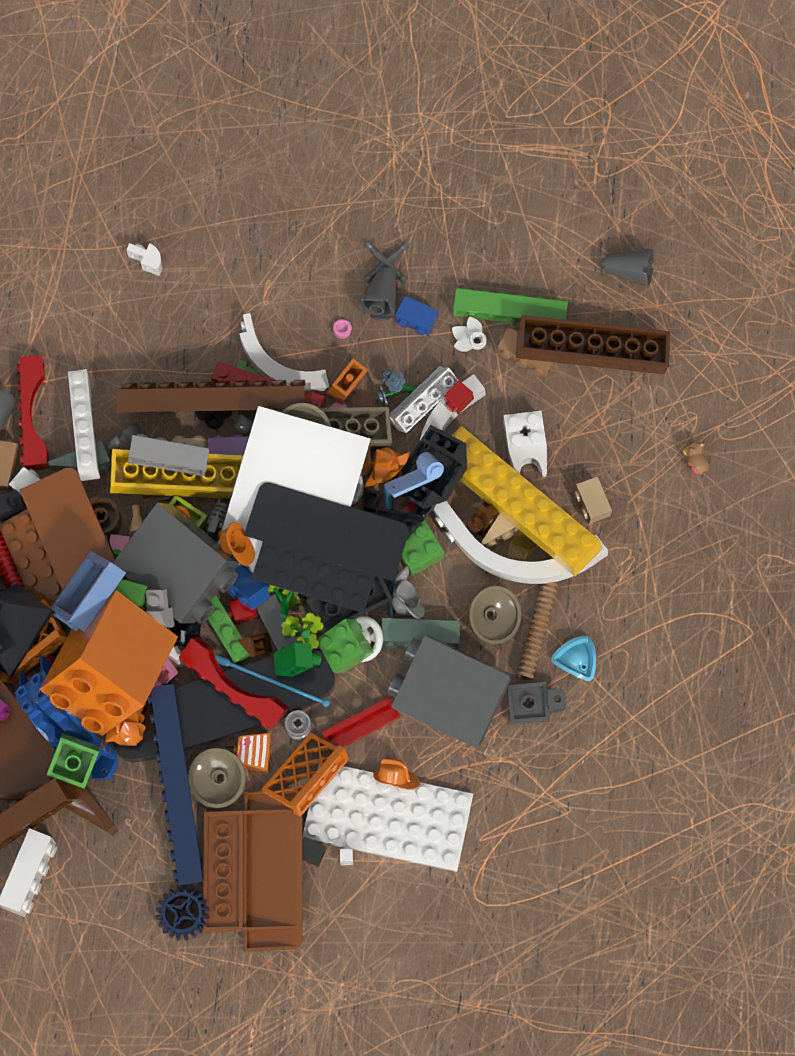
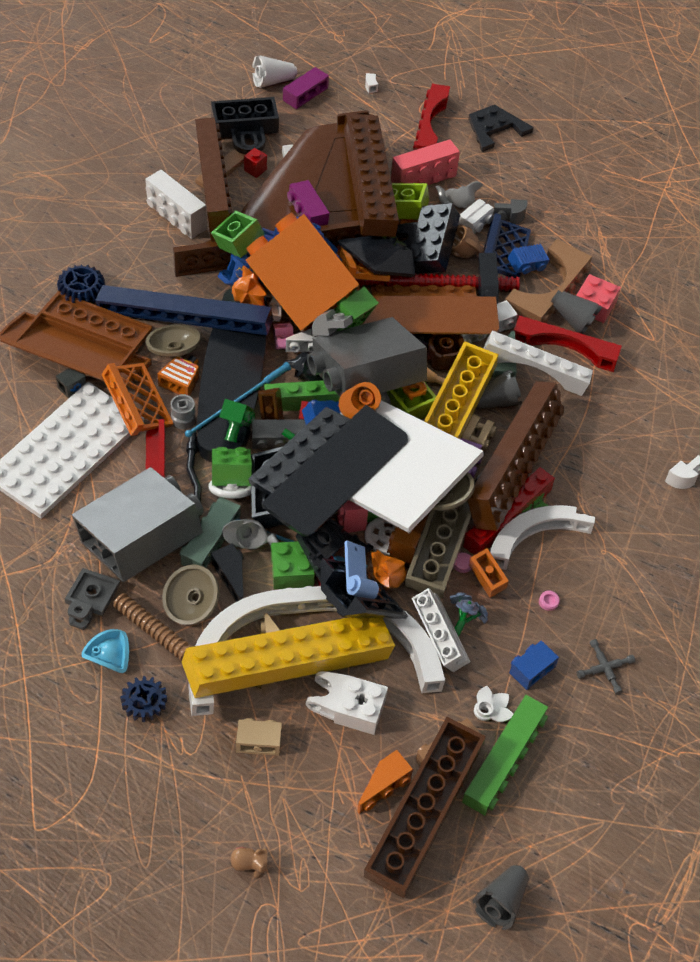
camera: 110 degrees right, 20 degrees down
medium blue window [50,551,126,632] -> none
light grey brick [128,434,209,476] -> none
red arch [179,636,290,729] -> none
lime plant [281,612,324,650] -> none
white piece [340,847,353,865] -> none
dark grey cone [359,267,396,320] -> none
orange piece [373,758,420,790] -> none
red brick [443,381,474,415] -> none
reddish brown hips [466,504,498,536] -> none
none -> dark blue gear [120,676,167,722]
none -> black bar [186,431,202,520]
none -> black slope [211,543,244,602]
none -> orange slope [357,750,413,814]

